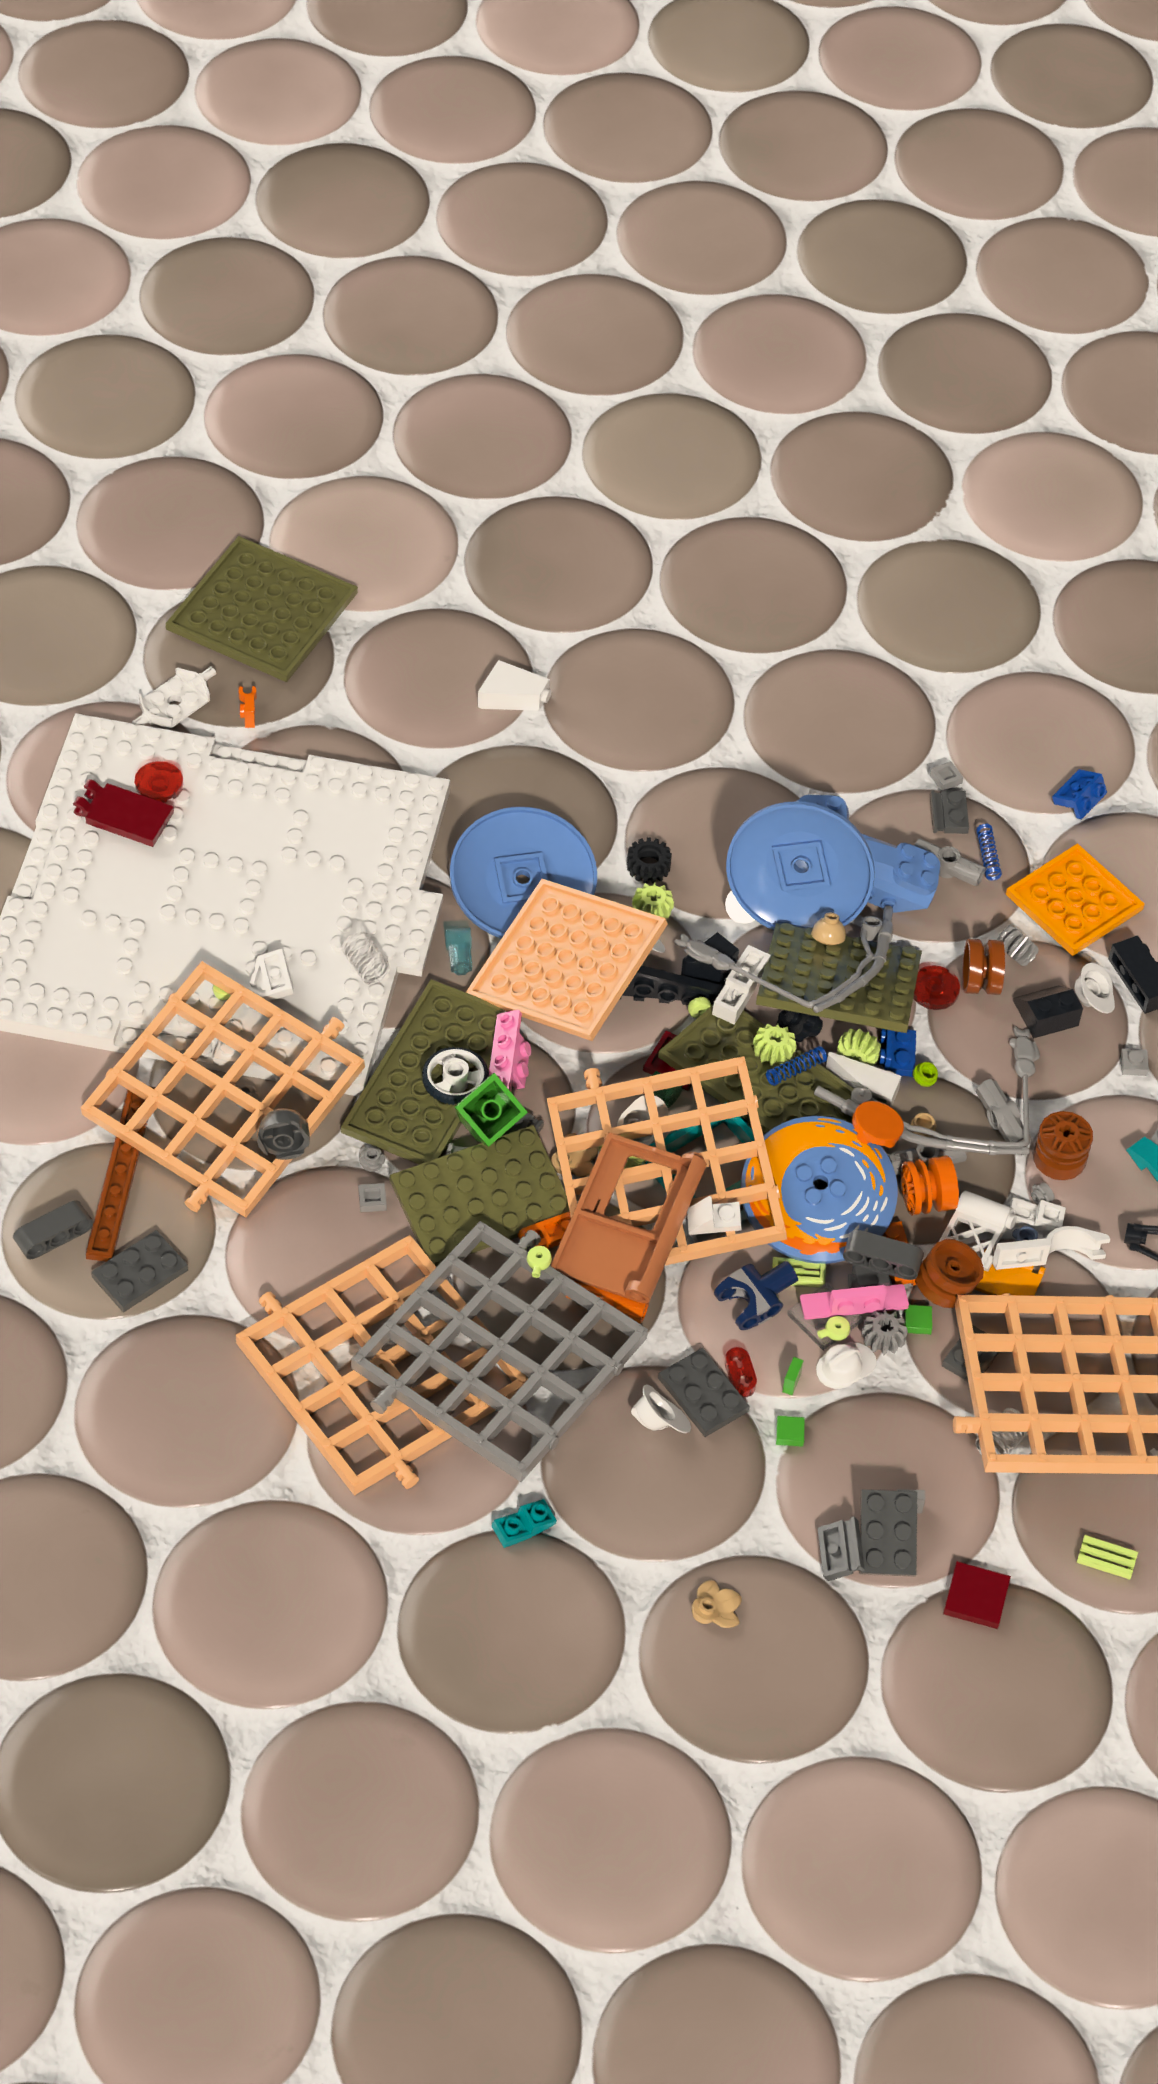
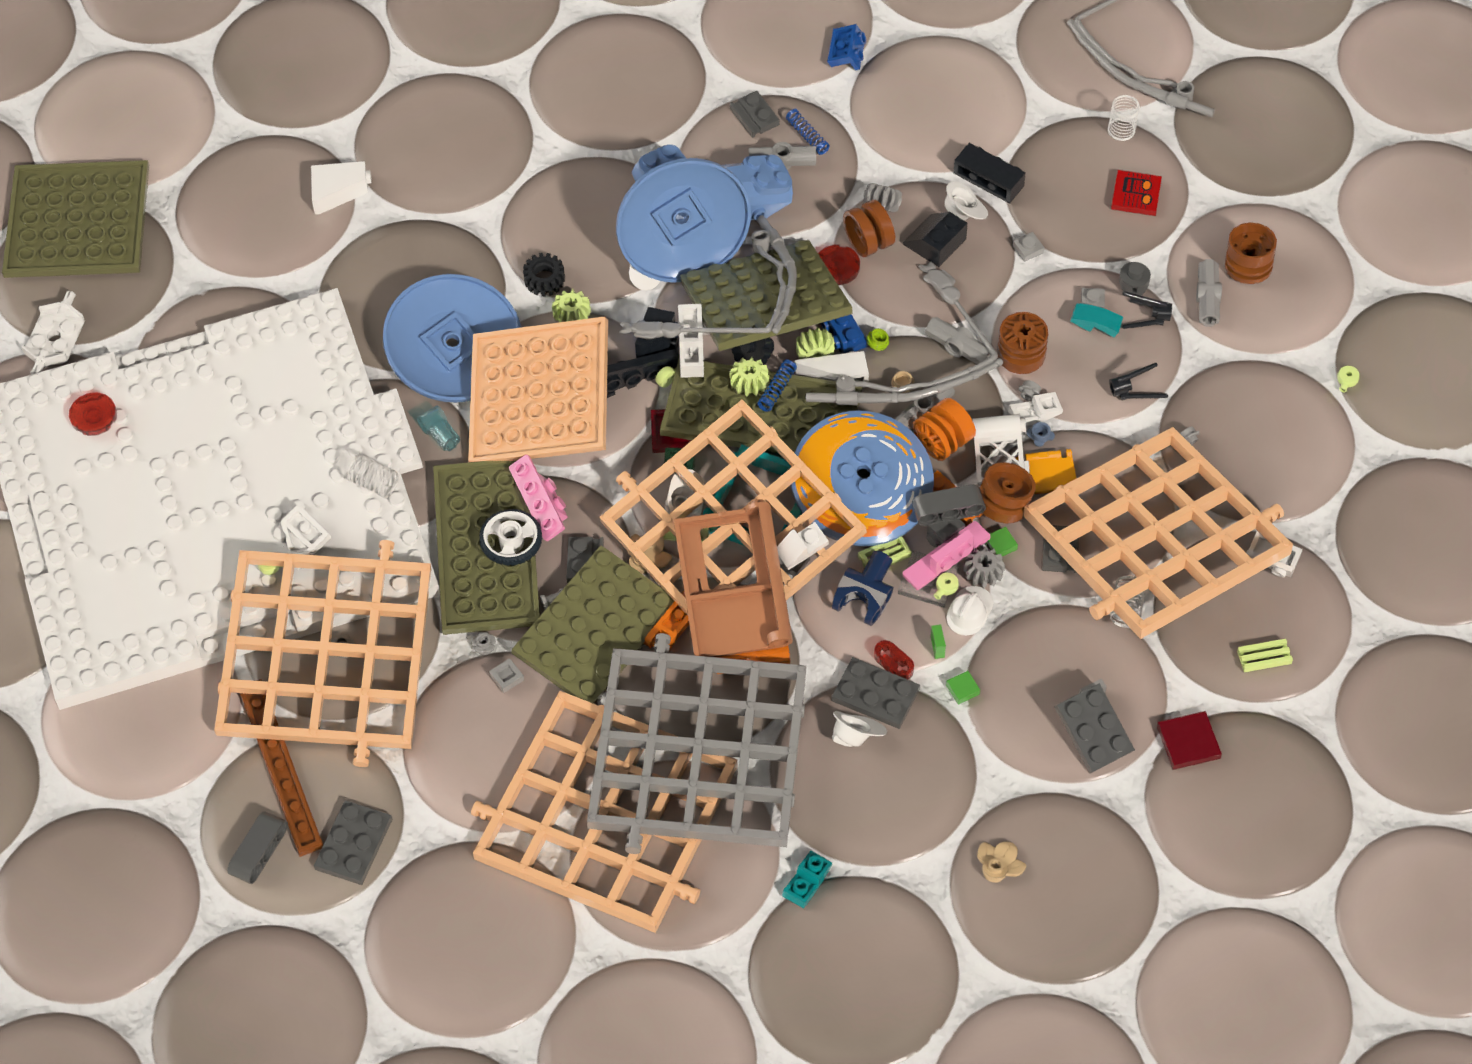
camera: 25 degrees left, 5 degrees up
dark red tile [73,779,174,847] -> none
orange plate [238,686,257,728] -> none
dark grey cylinder [257,1108,310,1160] -> none
bright green slope [455,1073,528,1147] -> none
yellowish green piece [527,1246,552,1278] -> none
tan brick [811,912,846,945] -> none
plate [818,1516,865,1581] -> none
orange tile [852,1101,904,1148] -> none
light grey plate [930,761,963,791] -> none
white piece [992,1226,1110,1270] -> none
light orange plate [1006,843,1145,956] -> none

